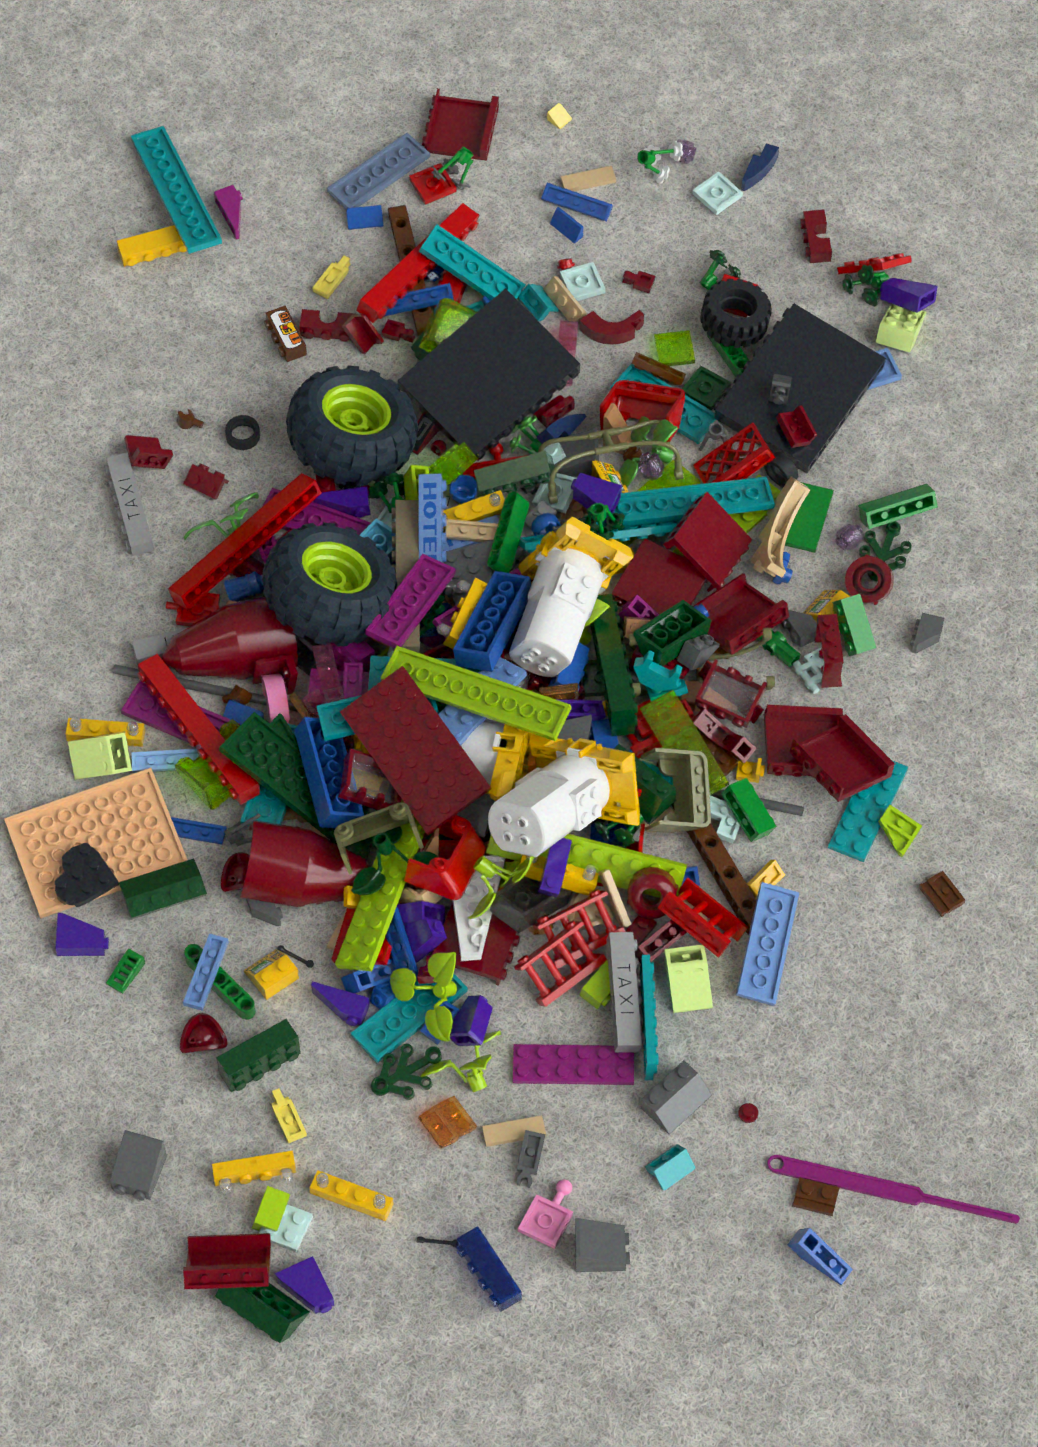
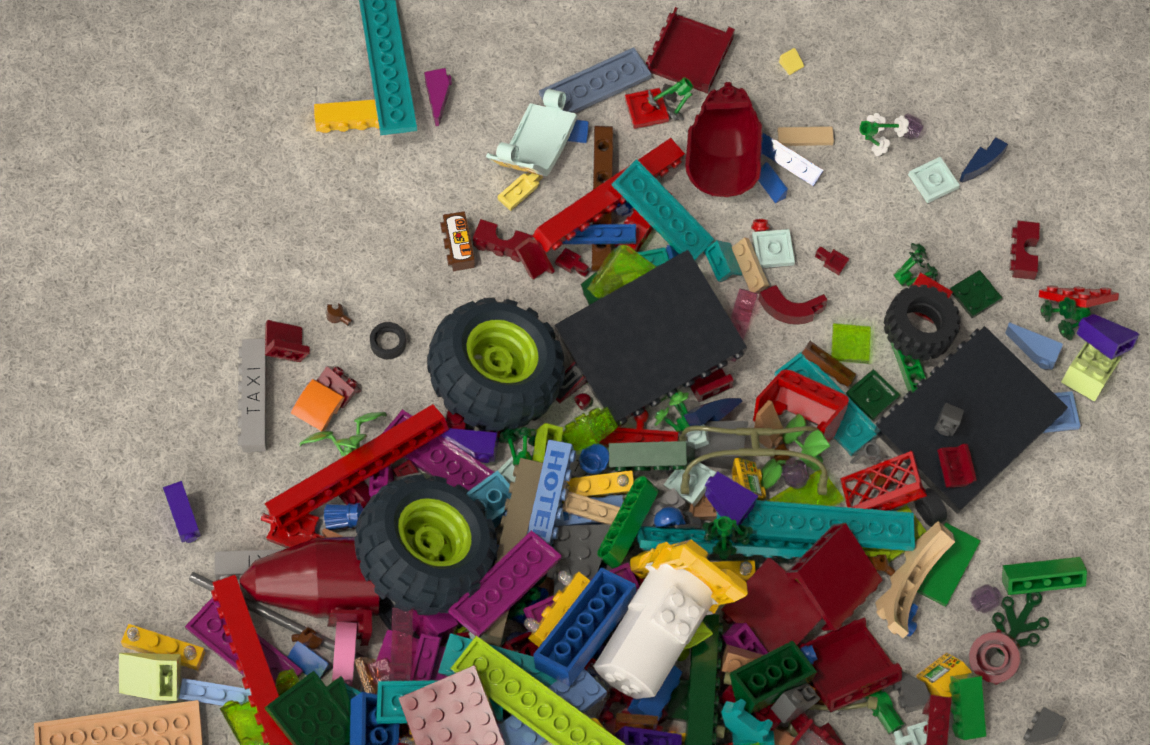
camera: 10 degrees right, 5 degrees up
none -> dark purple slope [163,481,201,543]
none -> orange slope [291,379,345,431]
none -> light aqua panel [486,89,577,176]
none -> dark red windscreen [685,82,763,197]
none -> reddish brown piece [868,554,895,576]
none -> dark green plate [949,270,1003,318]
none -> medium blue slope [1005,322,1063,370]

